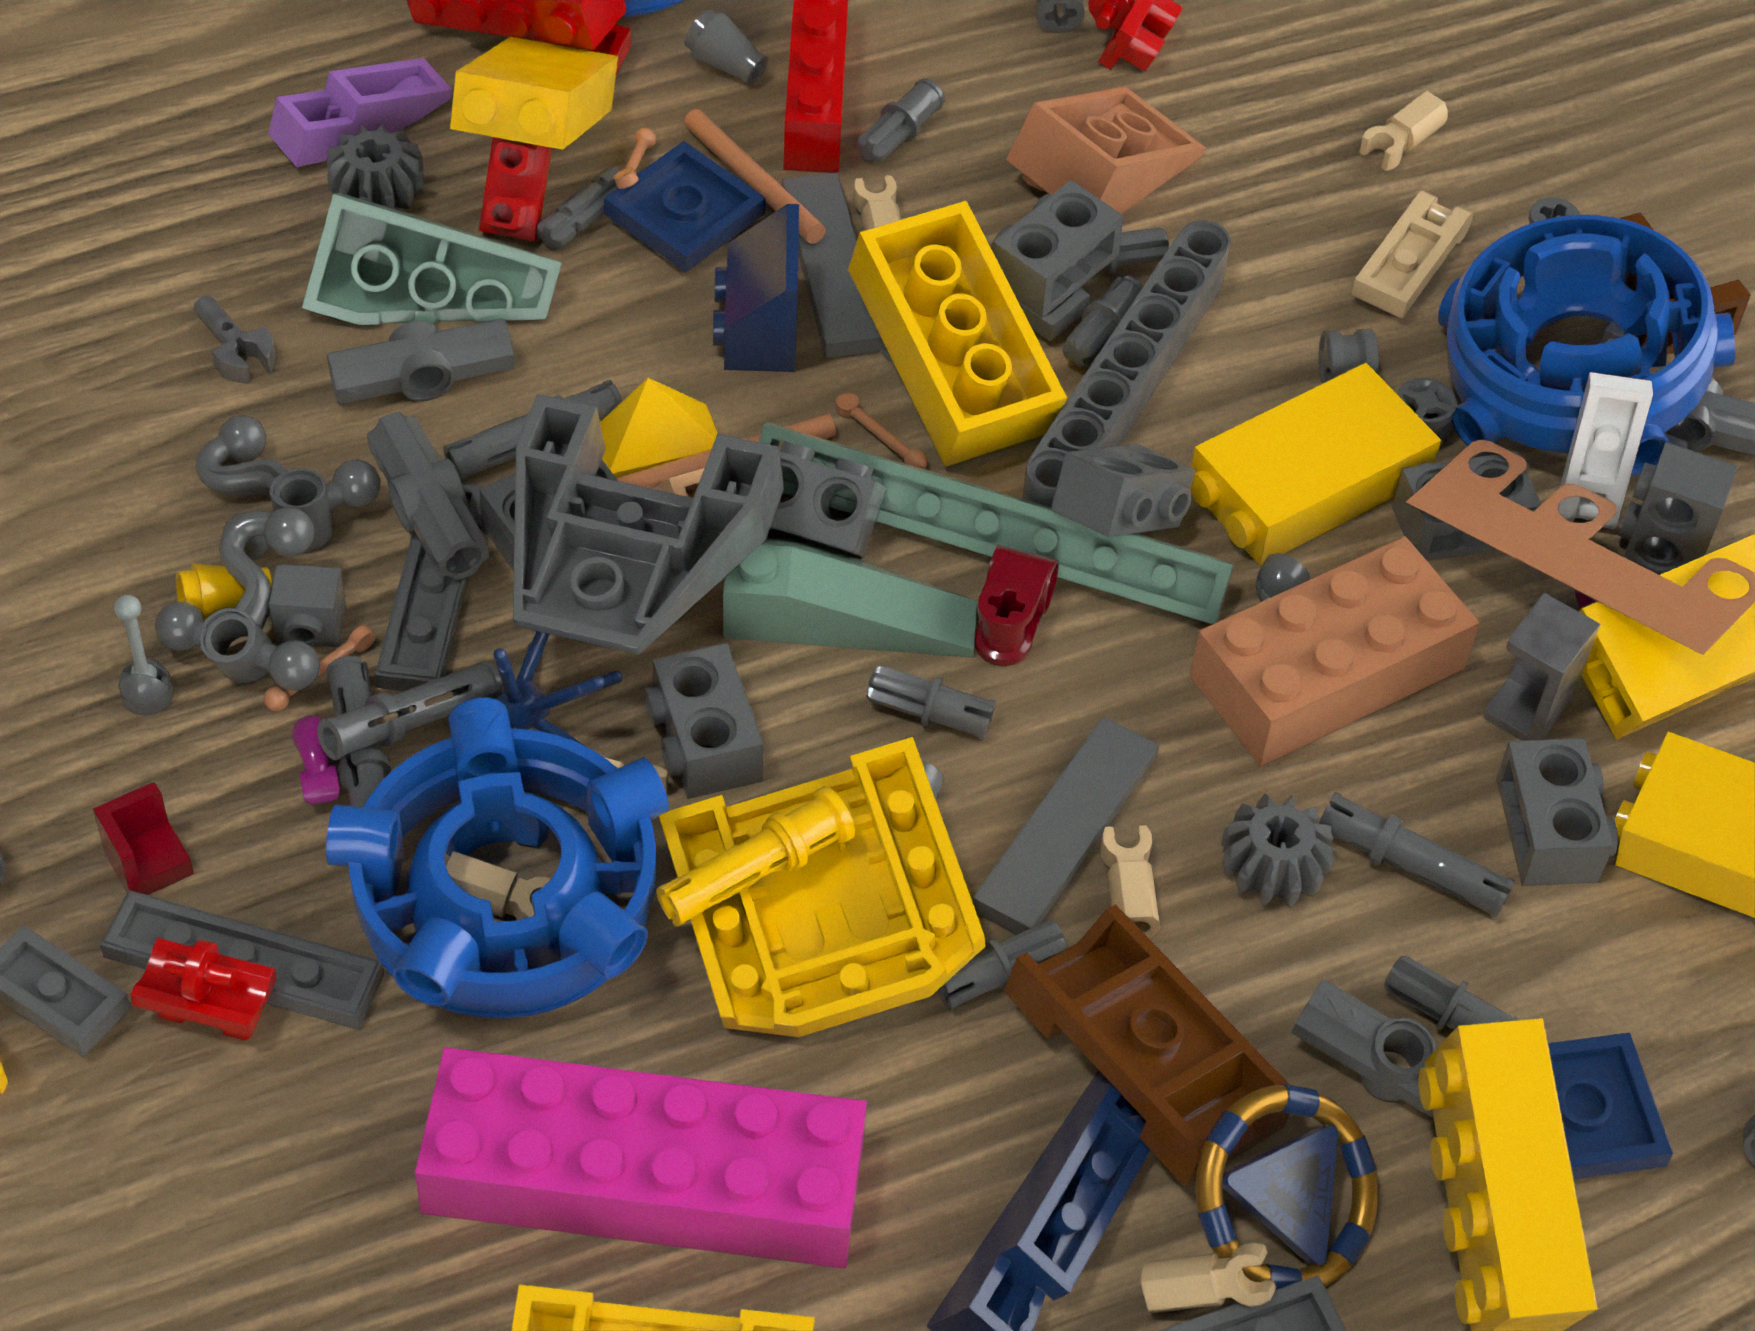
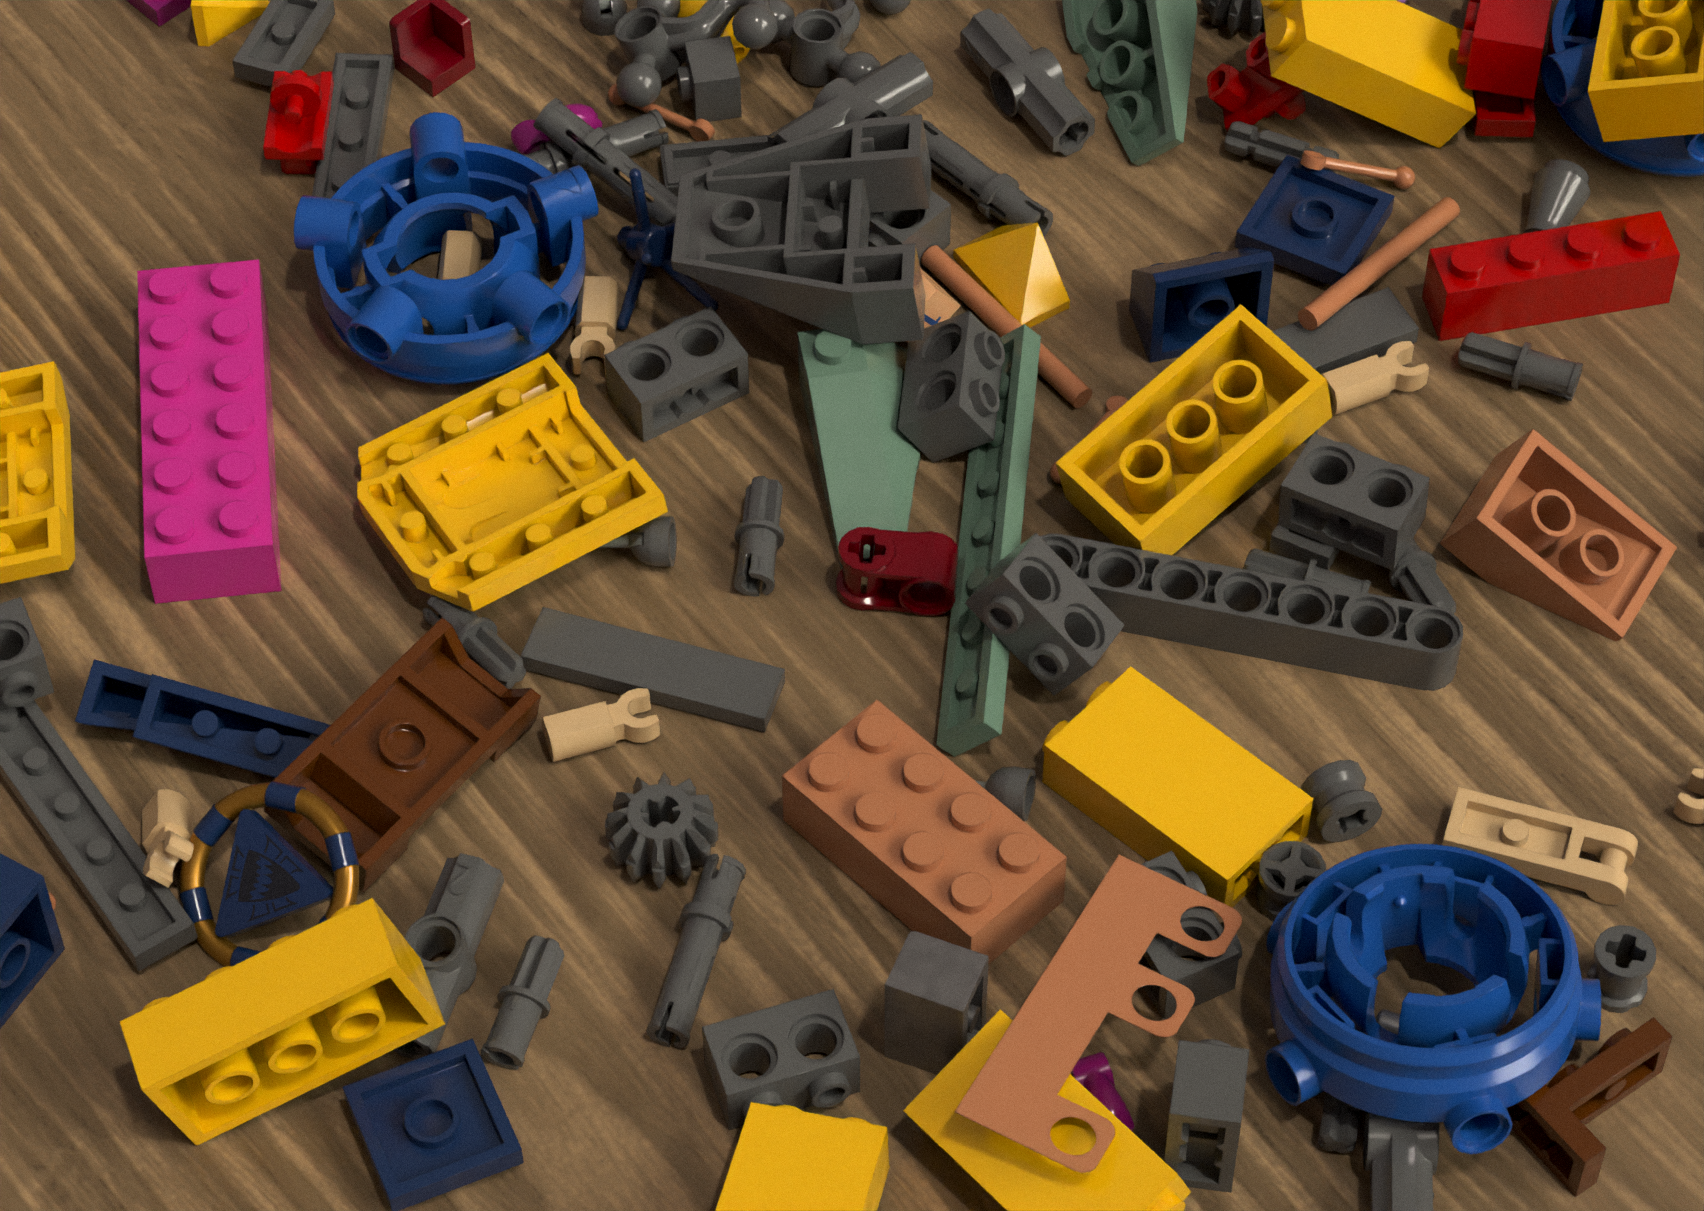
camera: 80 degrees right, 0 degrees up
yellow pin [656,786,855,927] -> none
white plate [1558,372,1653,529] -> none

